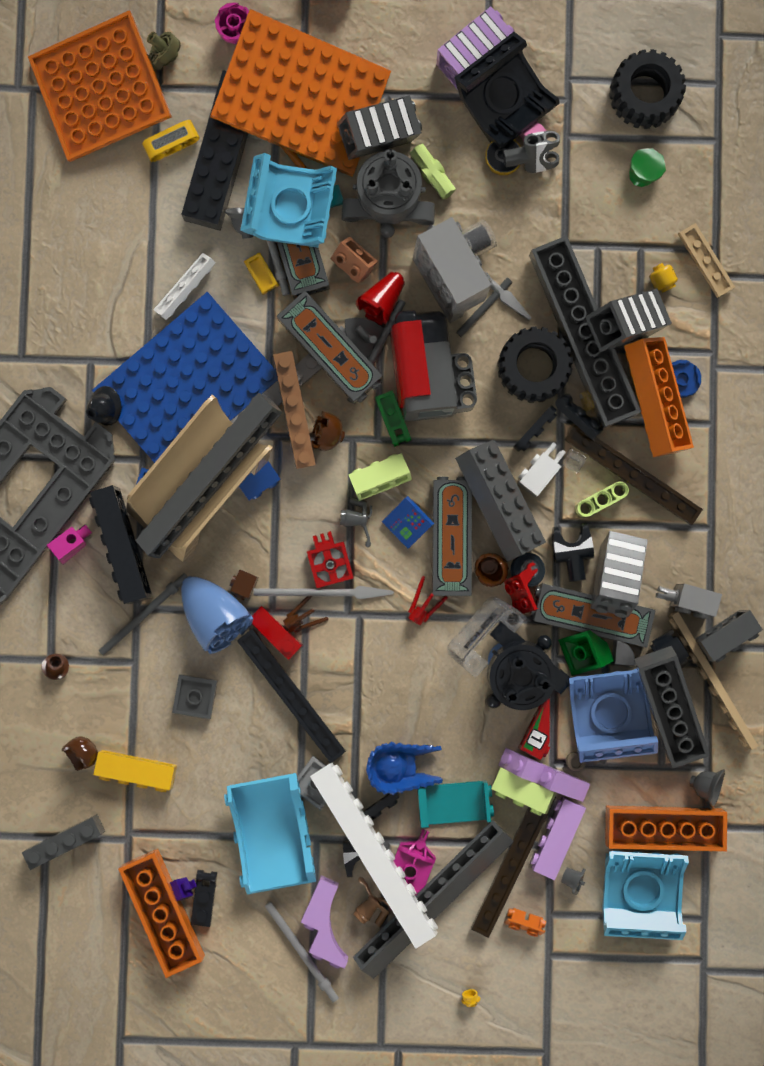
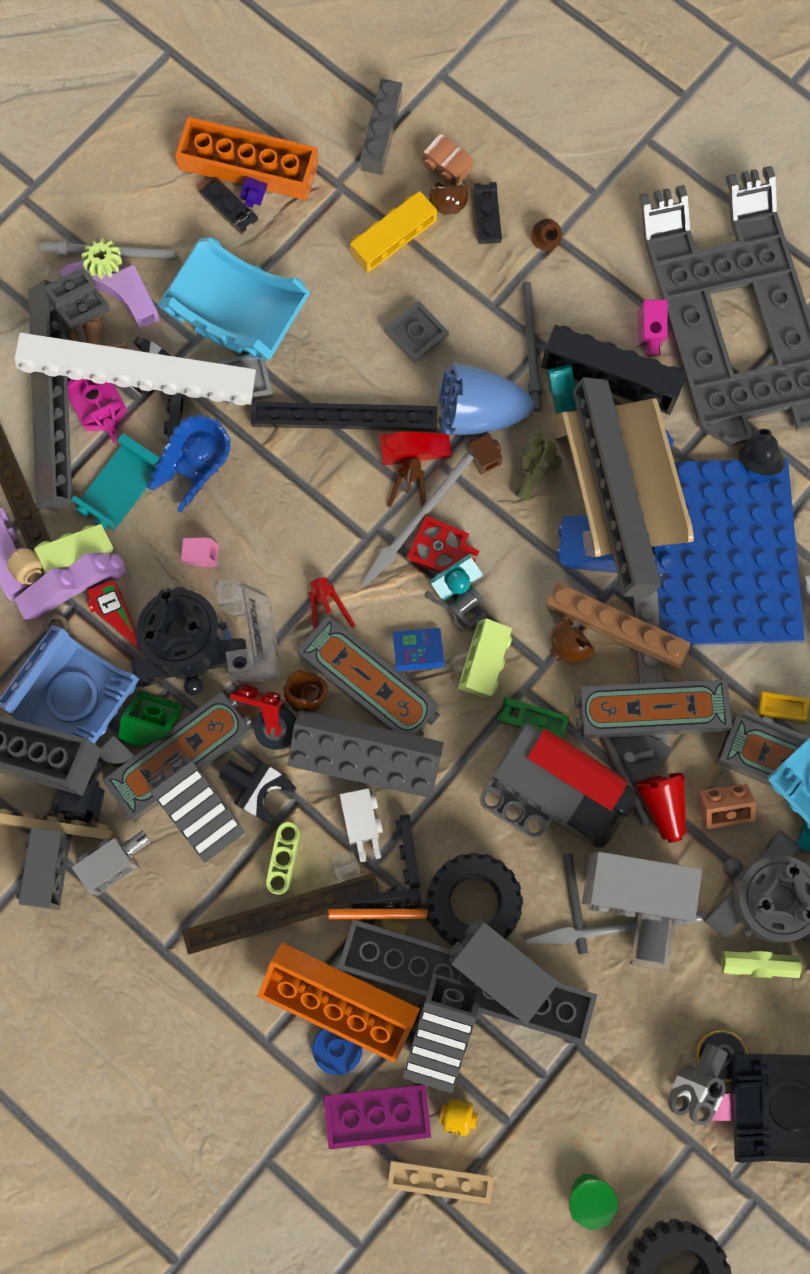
camera: 130 degrees right, 10 degrees down
none -> tan head [7,548,42,585]
none -> dark grey slope [43,268,109,330]
none -> yellowish green gear [82,238,122,280]
none -> bright pink brick [181,538,219,567]
none -> magenta plate [324,1084,431,1149]
none -> orange bar [327,909,428,919]
none -> nougat brick [422,134,474,186]
none -> teal tile [430,555,483,601]
none -> dark grey brick [448,919,559,1025]
none -> black plate [474,182,502,244]
none -> olive pin [515,433,562,501]
none -> teal tile [547,364,577,414]

